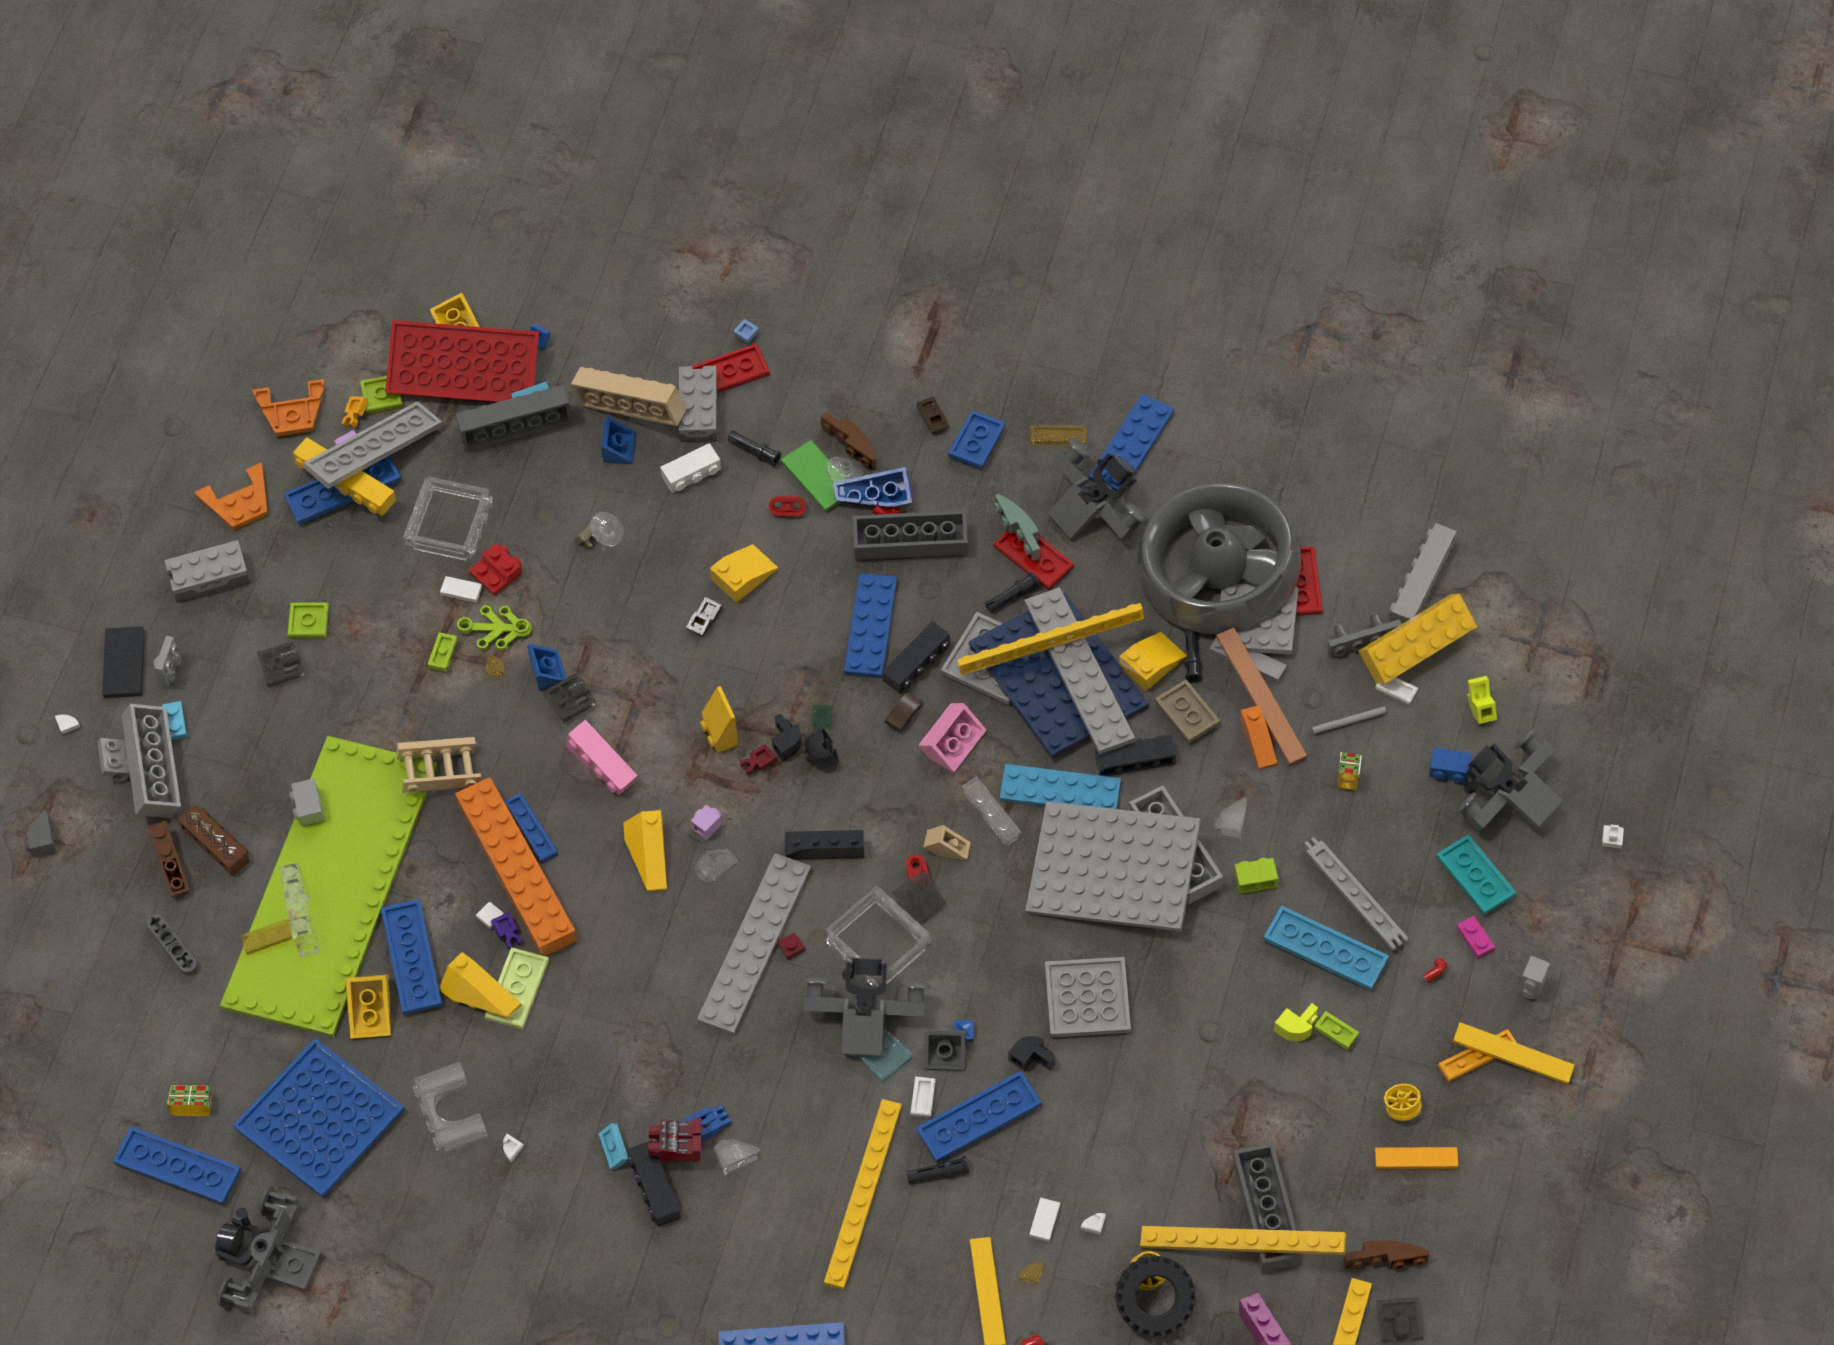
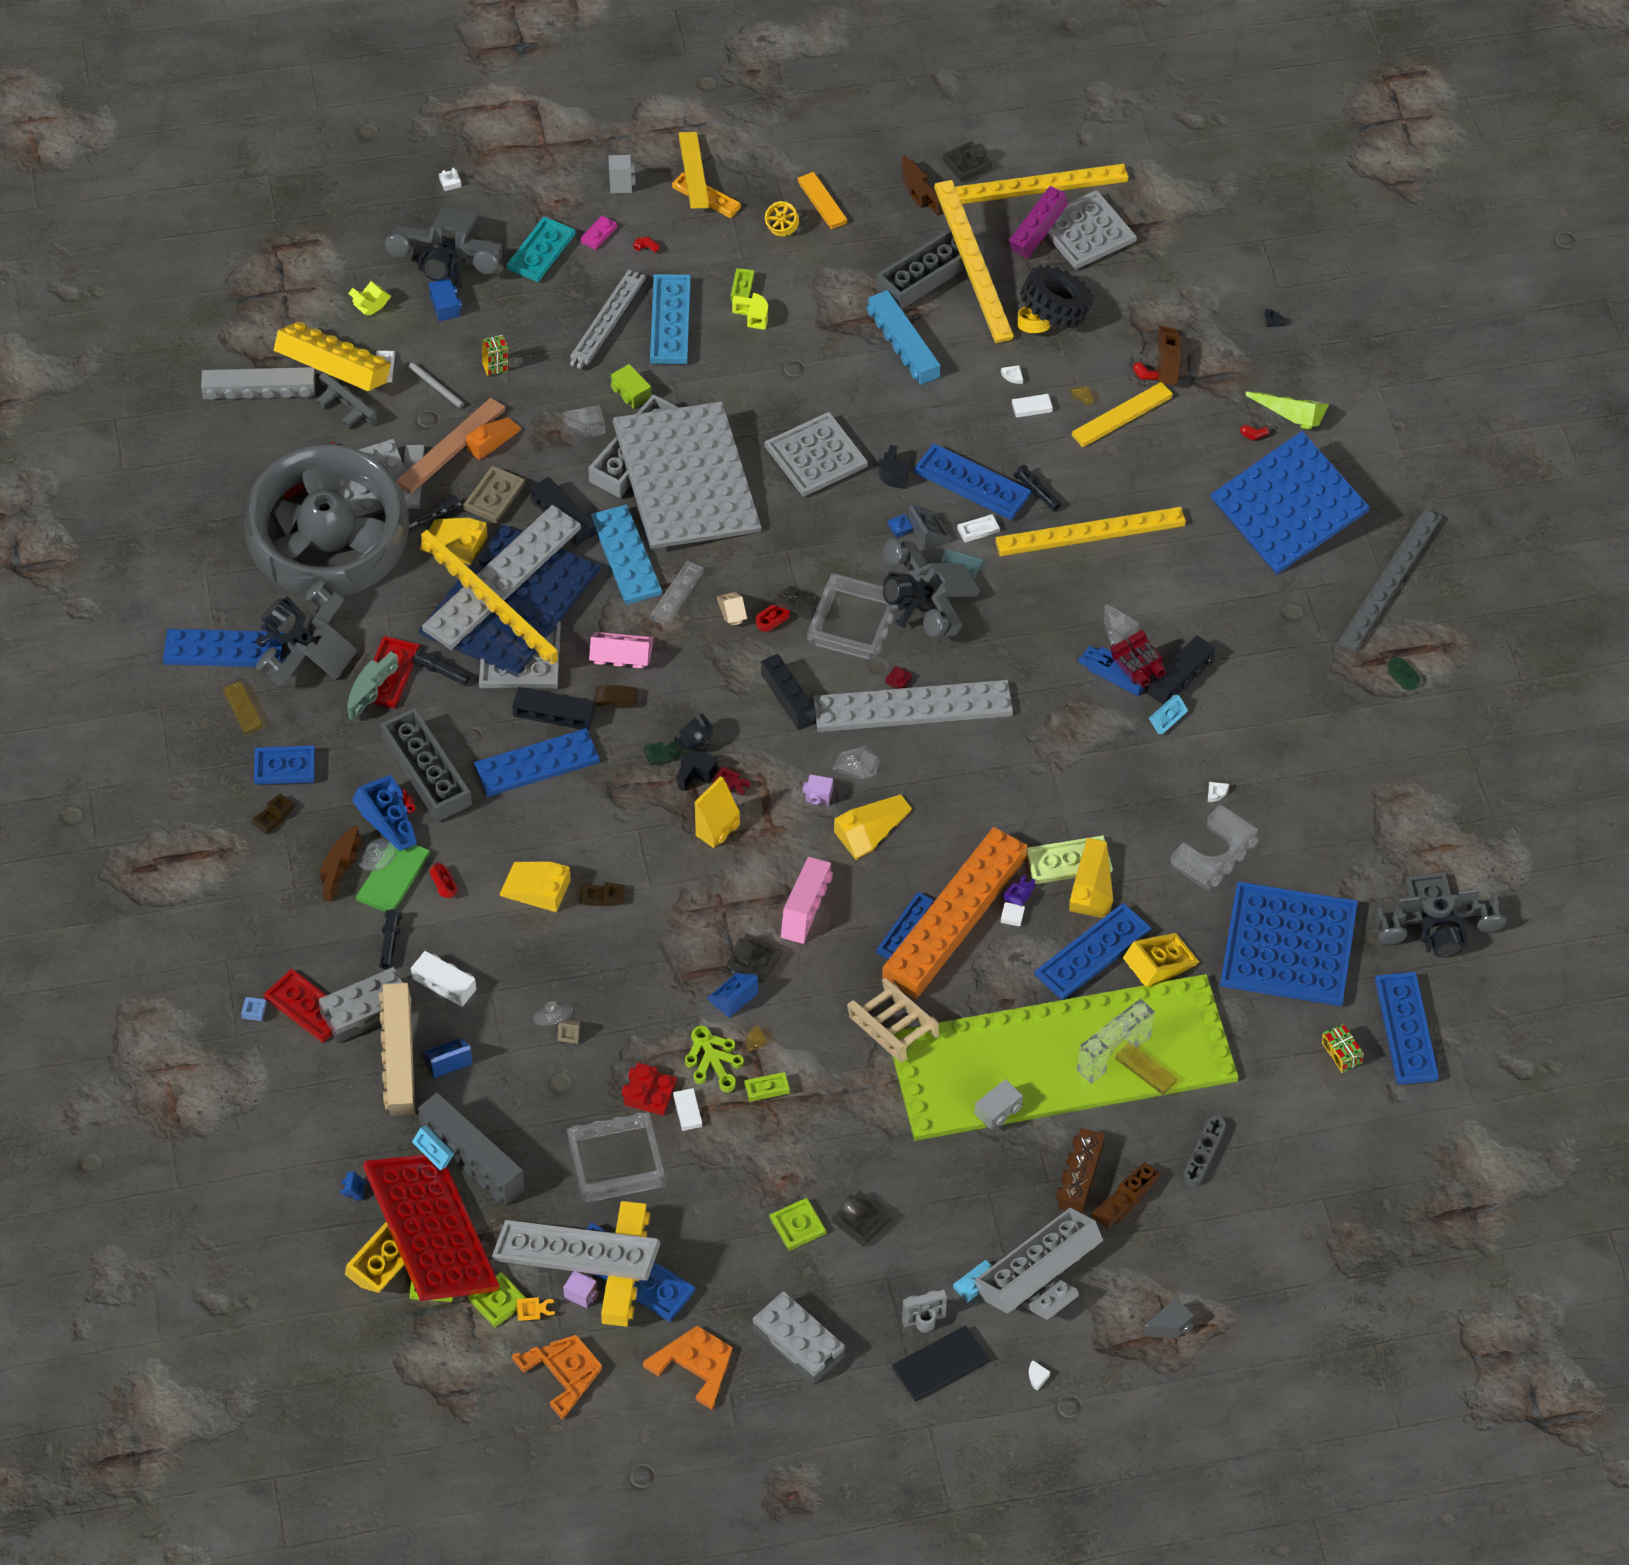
camera: 120 degrees left, 5 degrees down
none -> dark azure brick [866,290,940,385]

